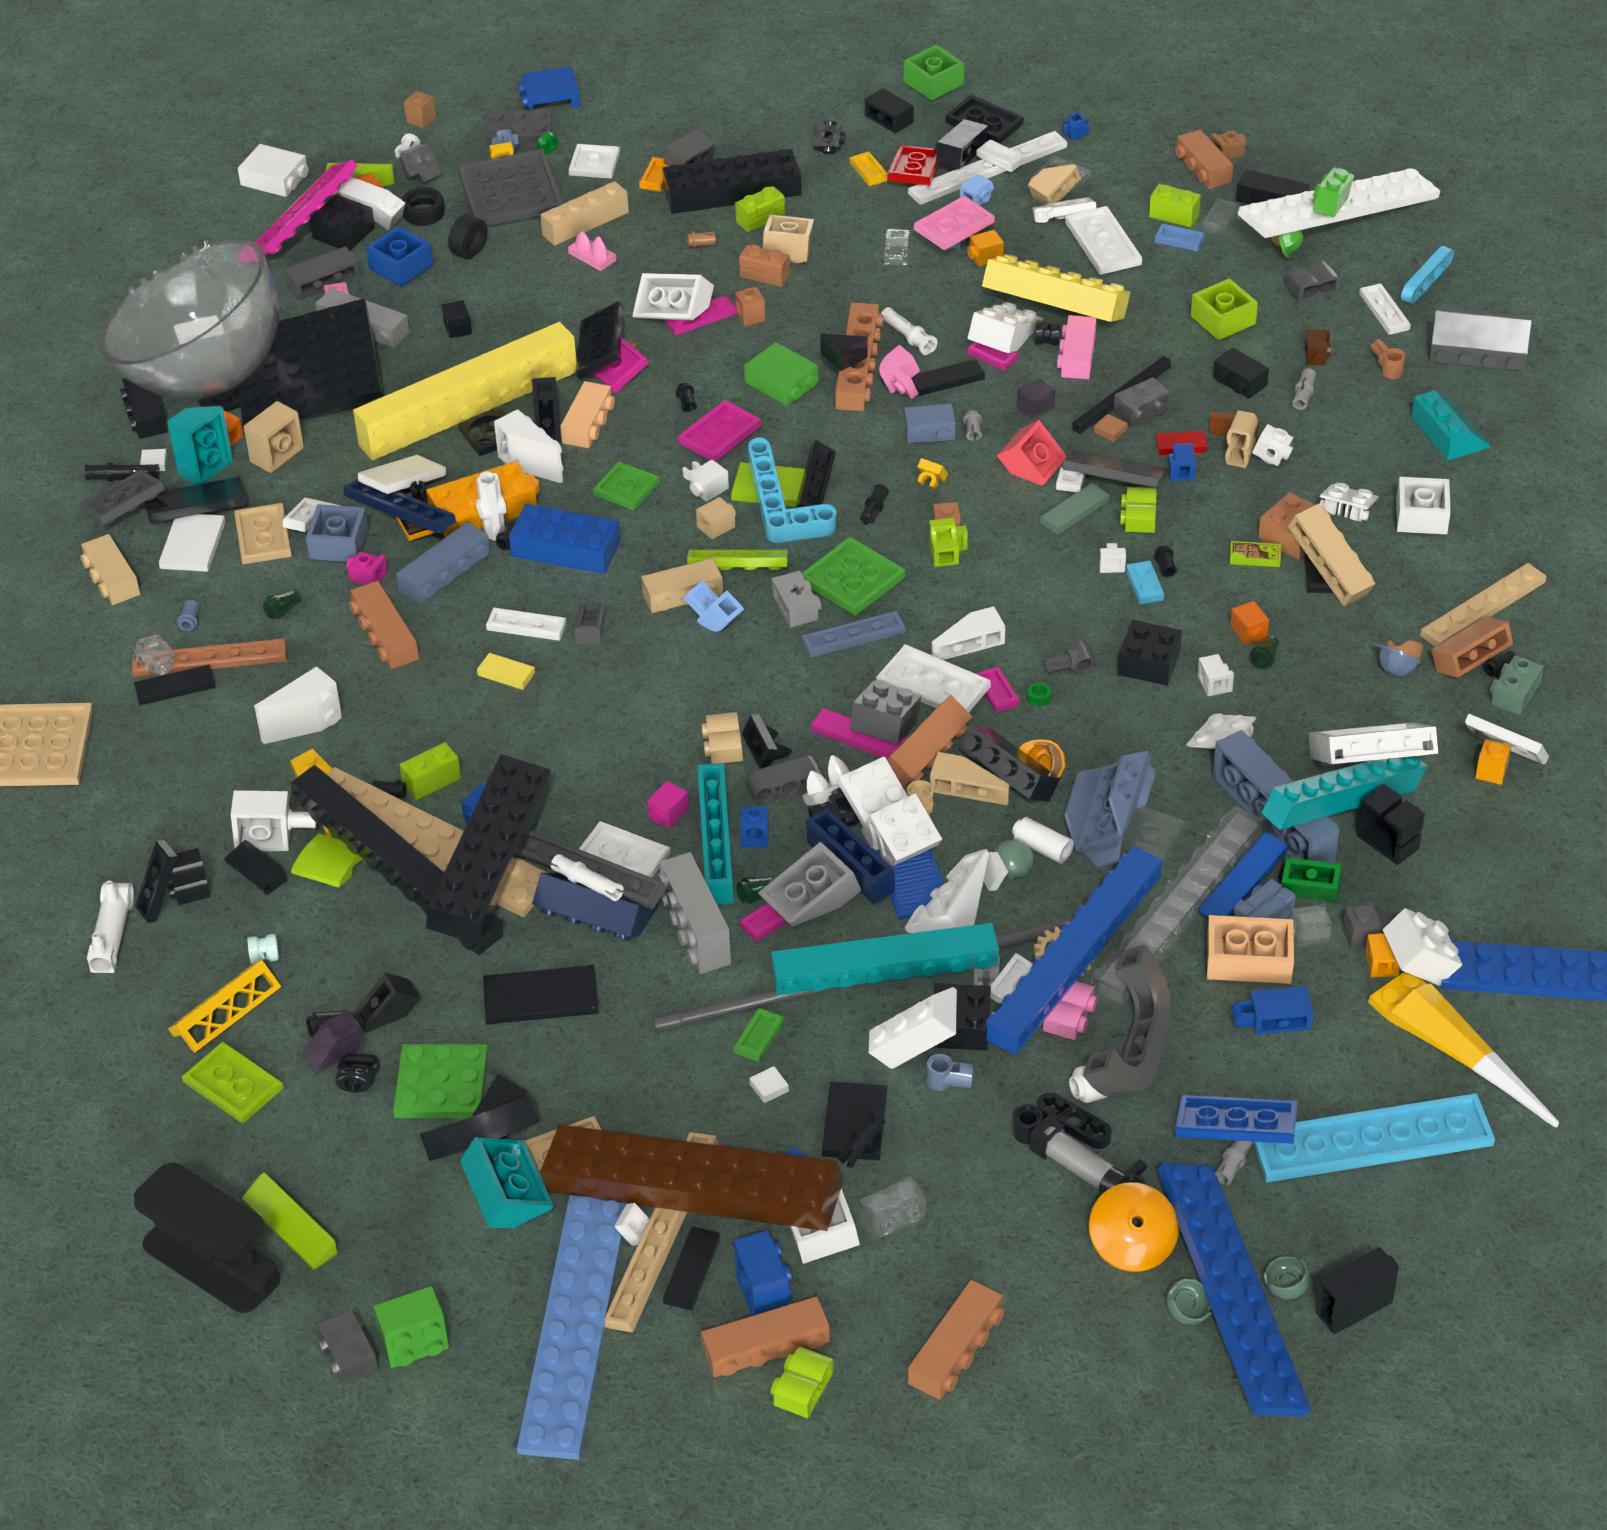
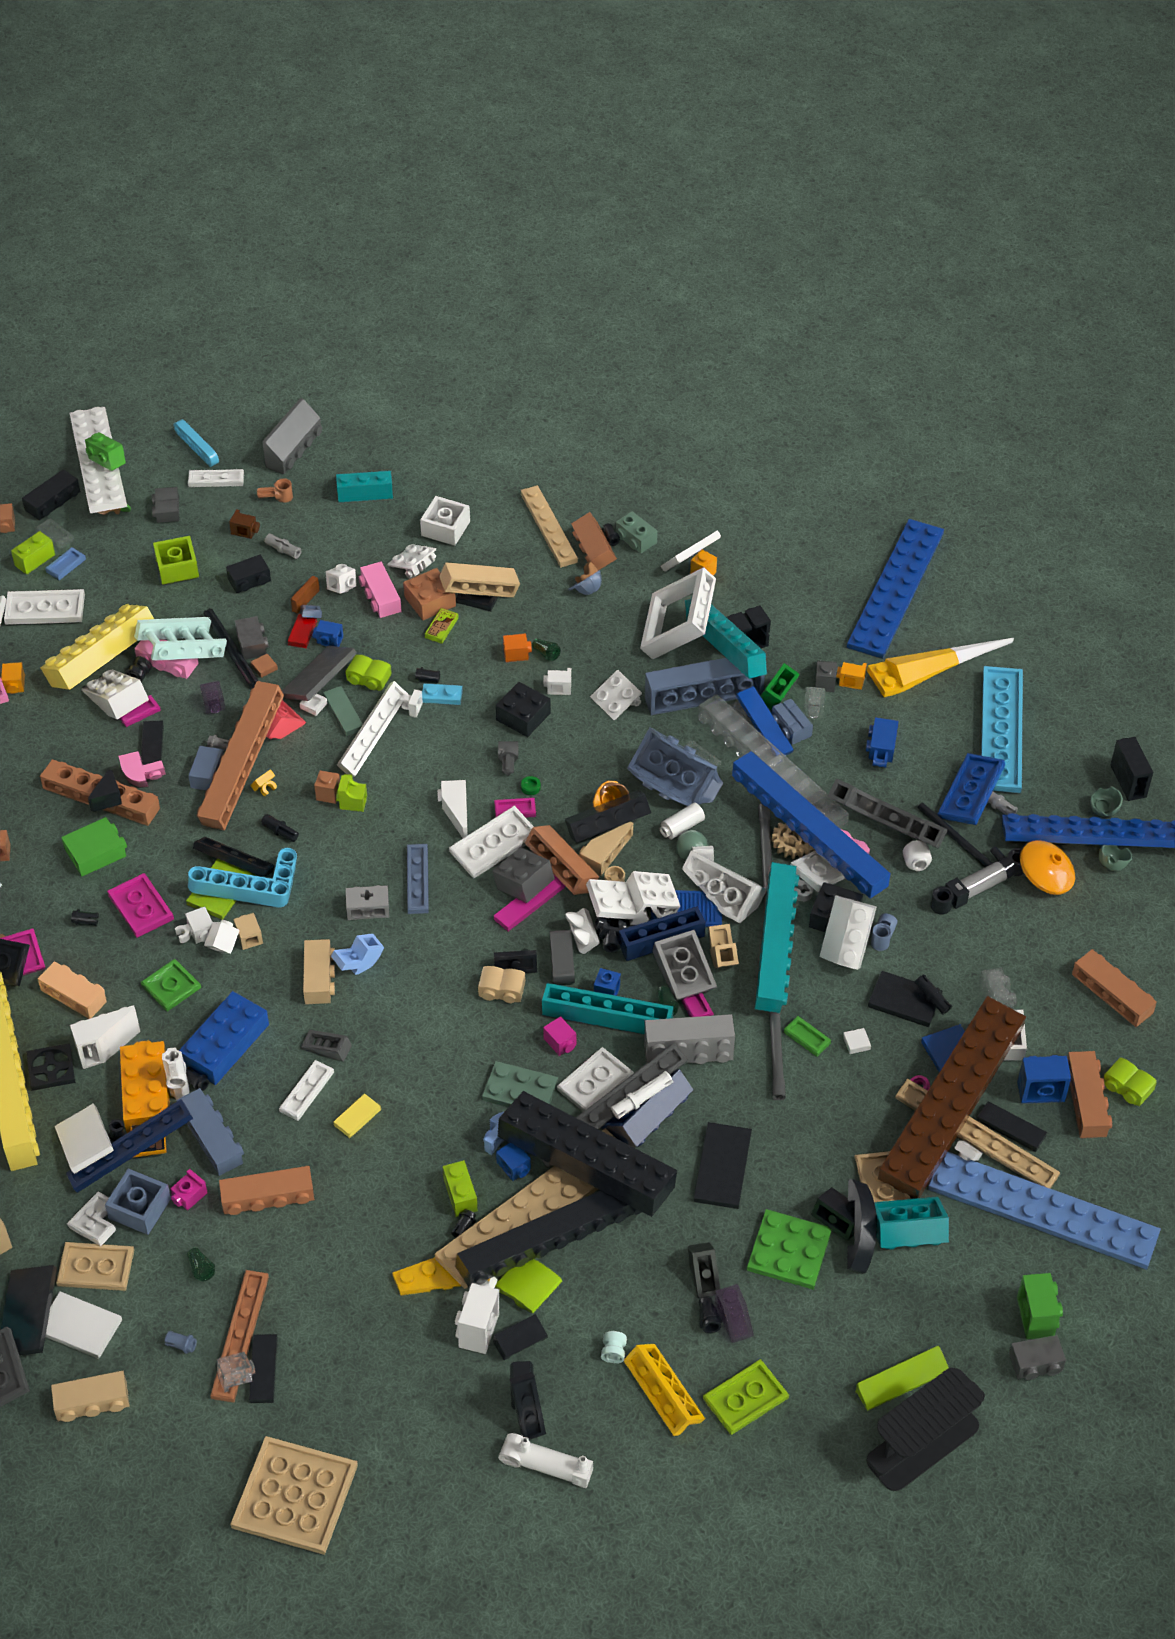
camera: 75 degrees left, 5 degrees up
white slope [254,667,342,744] -> none
black piece [335,1053,380,1093] -> none
black slope [532,377,561,445] -> none
lime plate [687,550,788,570] -> none
bright green plate [801,537,906,616] -> none
white pin [881,307,937,355] -> none
black beam [1037,1093,1112,1149] -> none
light nougat brick [1207,915,1294,984] -> none
tan brick [1225,410,1258,468] -> none
white brick [1383,908,1463,986] -> none
none -> light aqua fence [134,617,227,661]
none -> nougat brick [197,681,284,830]
none -> white brick [204,920,239,954]
none -> sand blue tile [300,605,322,618]
none -> white plate [337,681,408,777]
none -> bright pink brick [358,562,401,618]
none -> sand green plate [482,1061,558,1107]
none -> tan brick [708,924,739,968]
none -> black piece [918,802,993,867]

